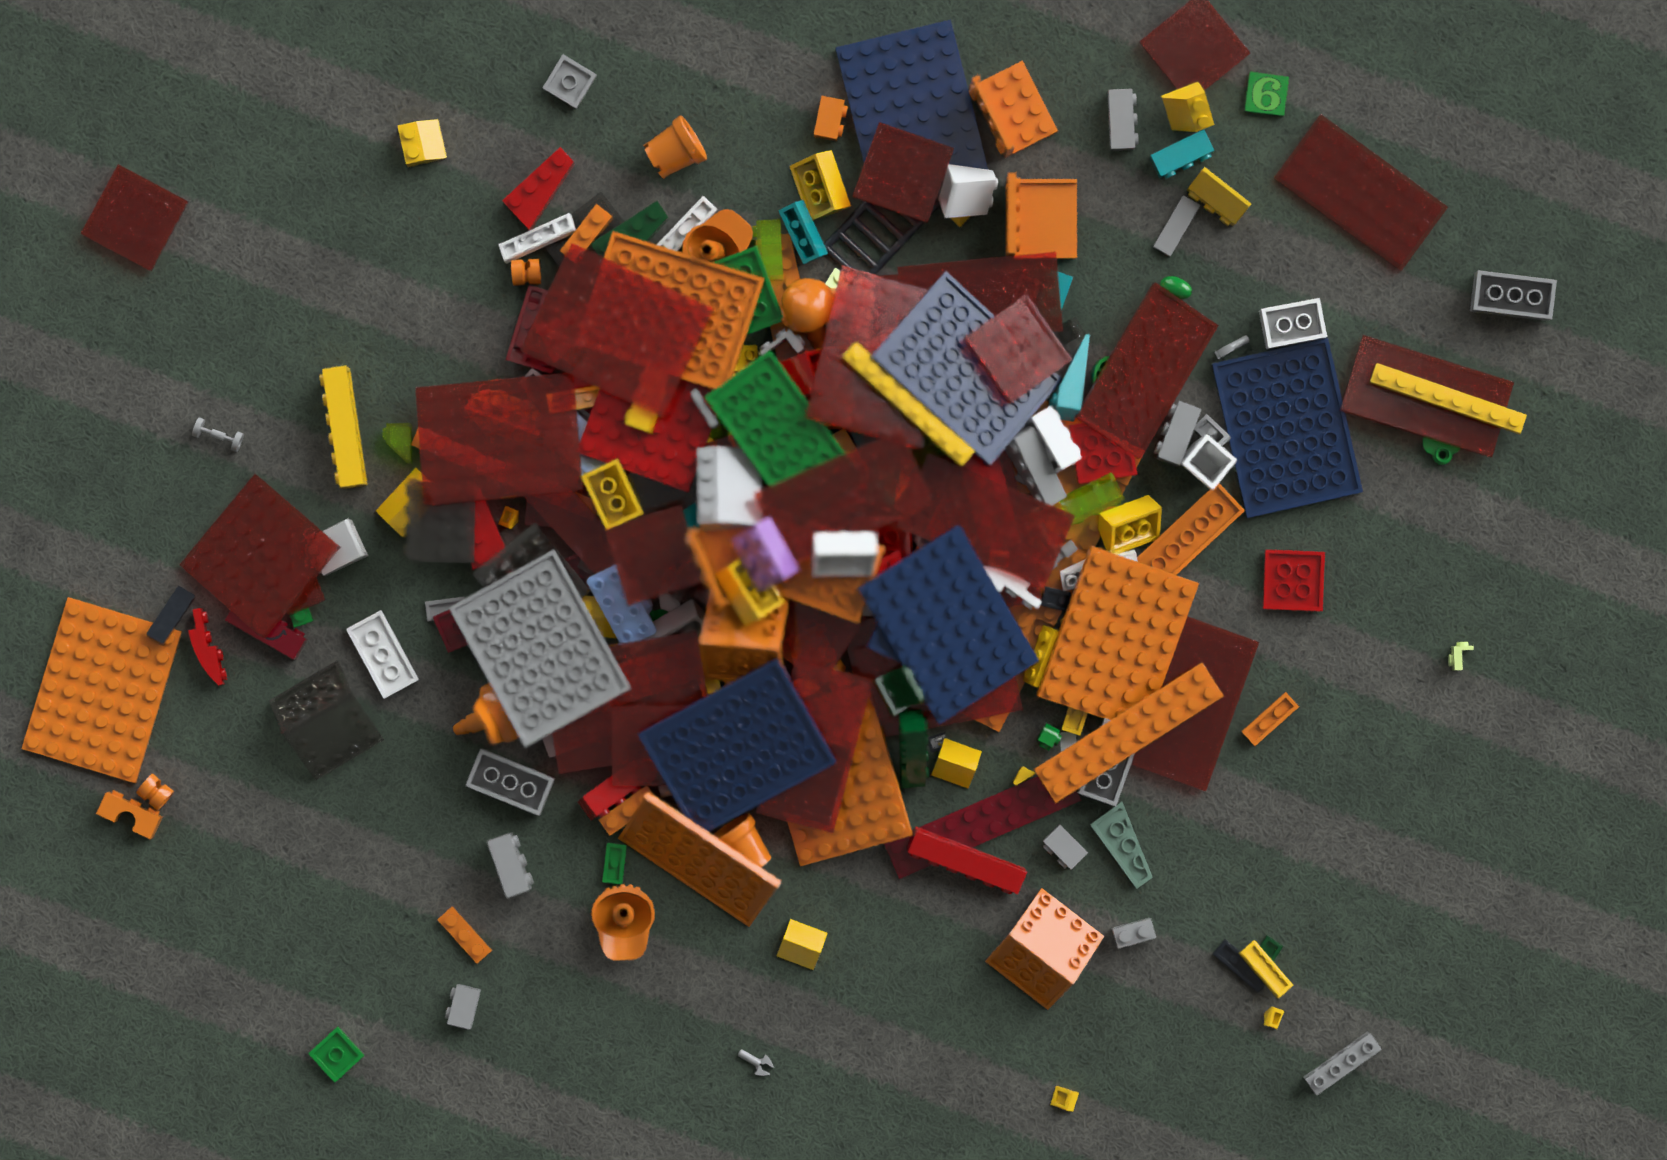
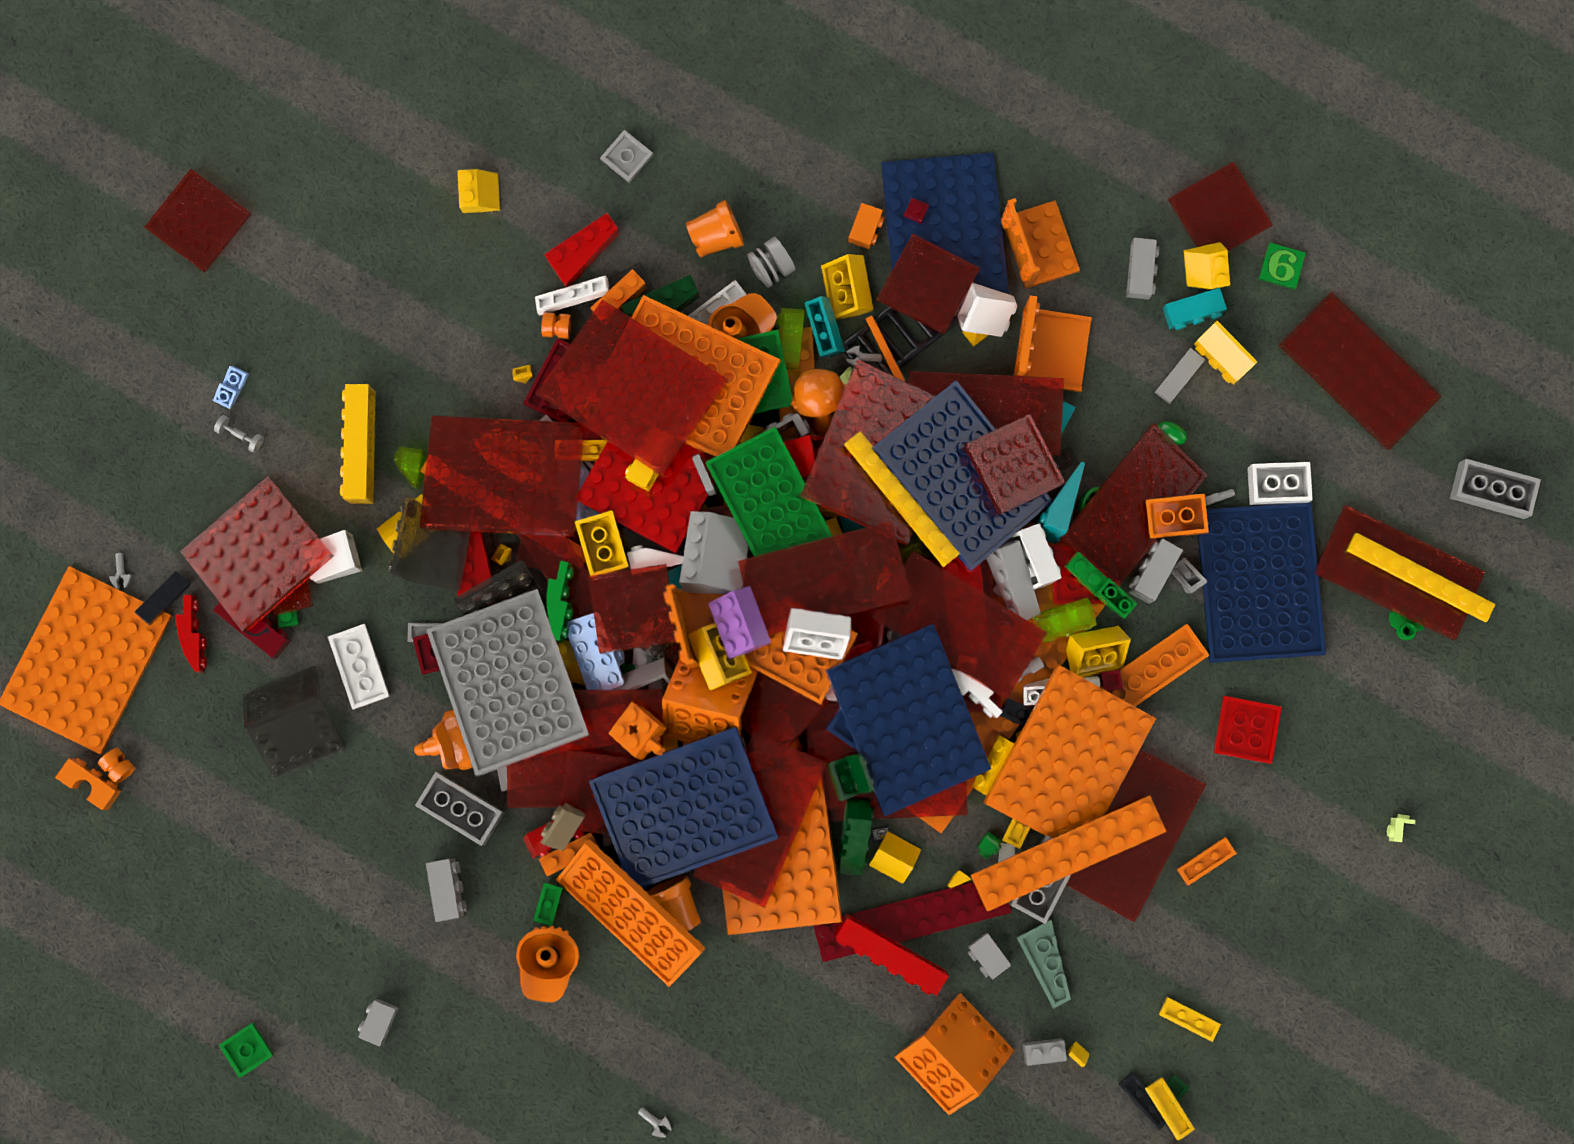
camera: 15 degrees right, 5 degrees down
orange plate [437,906,492,964] -> none
yellow slope [777,919,827,970] -> none
white slope [1182,434,1237,490] -> none
none -> light grey bar [109,552,132,589]
none -> light blue slope [213,365,249,409]
none -> yellow slope [512,365,532,383]
none -> dark tan slope [541,802,586,851]
none -> green slope [547,561,574,642]
none -> orange hinge [608,702,667,760]
none -> white slope [627,545,684,575]
none -> light grey wheel [747,237,796,288]
none -> light grey bar [846,346,882,368]
none -> orange tile [866,316,906,389]
none -> dark red plate [904,198,929,224]
none -> green slope [1064,552,1137,619]
none -> yellow slope [1066,1042,1090,1067]
none -> dark red plate [1100,670,1123,691]
none -> orange slope [1146,494,1209,539]
none -> yellow tile [1159,997,1221,1042]

